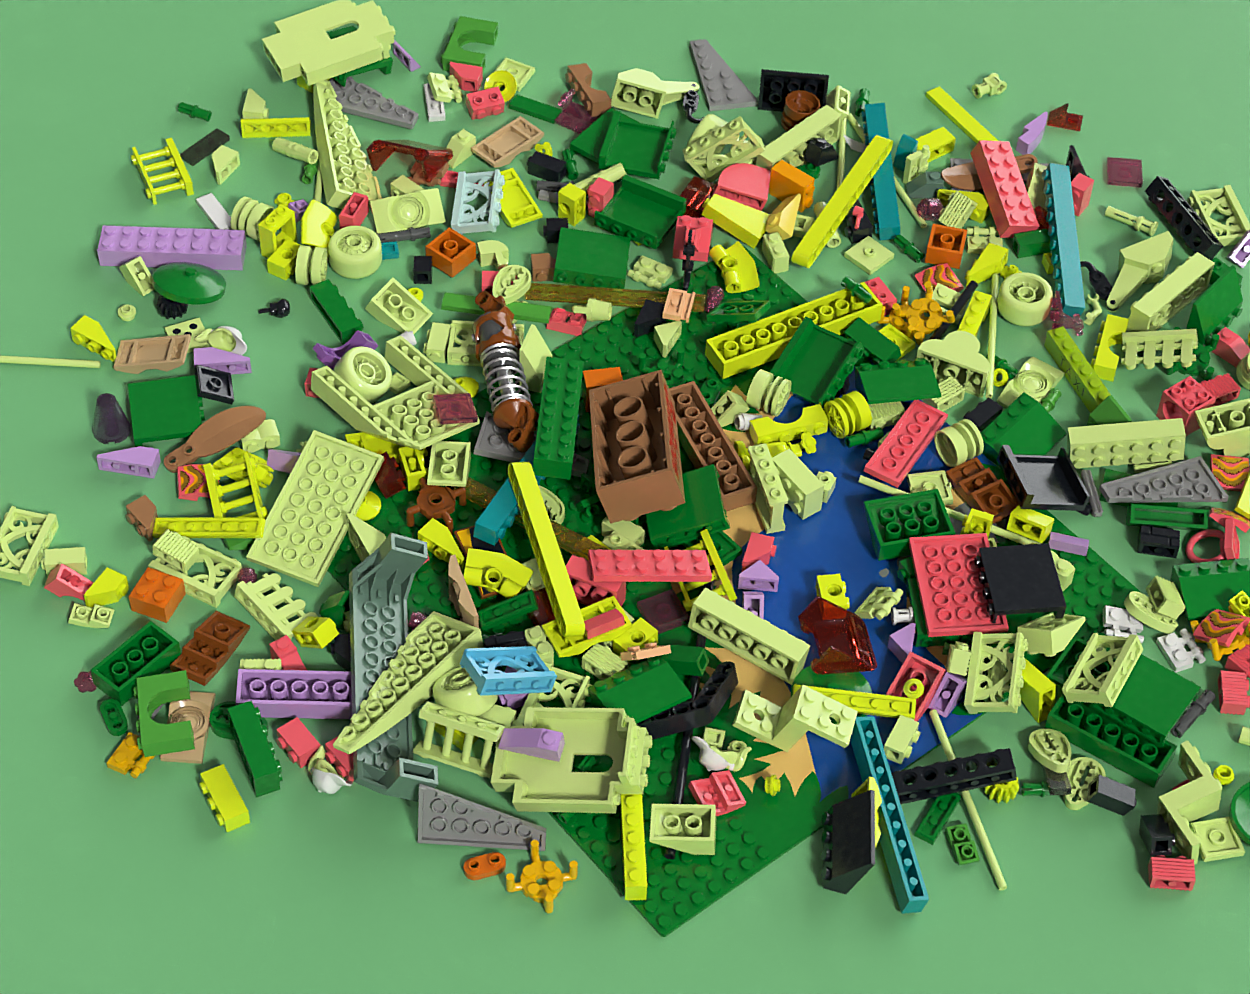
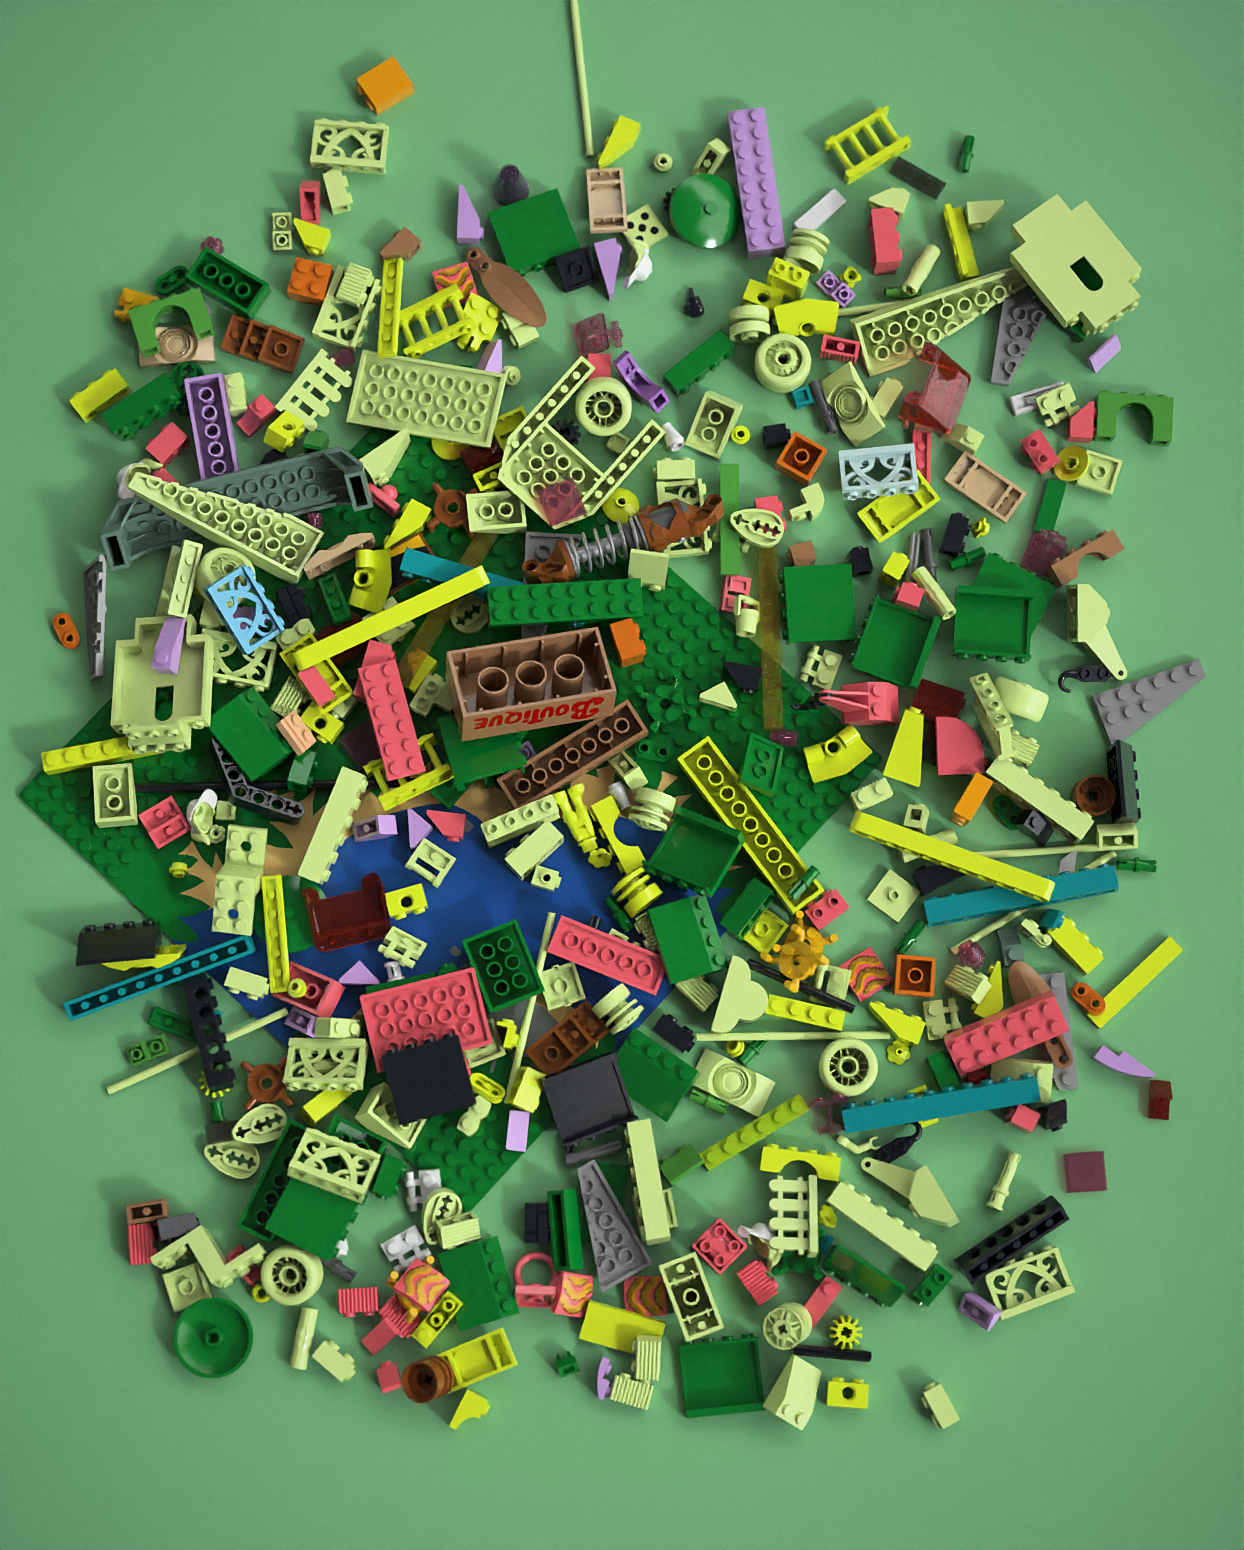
camera: 80 degrees right, 30 degrees up
yellow plate [506,840,578,914] -> none
light nougat plate [662,288,695,323] -> none
light yellow slope [765,193,801,240] -> none
coral hand [852,206,864,229] -> none
yellowish green connector [972,73,1007,99] -> none
brick [1087,775,1137,816] -> none
none -> medium nougat brick [126,1198,171,1225]
none -> dark orange plate [241,1056,296,1111]
none -> yellowish green wheel [260,1243,323,1306]
none -> yellowish green plate [405,838,456,888]
none -> clear pink plate [573,312,623,359]
none -> hair [738,1222,782,1273]
none -> coral brick [868,207,902,276]
none -> orange plate [1071,982,1106,1016]

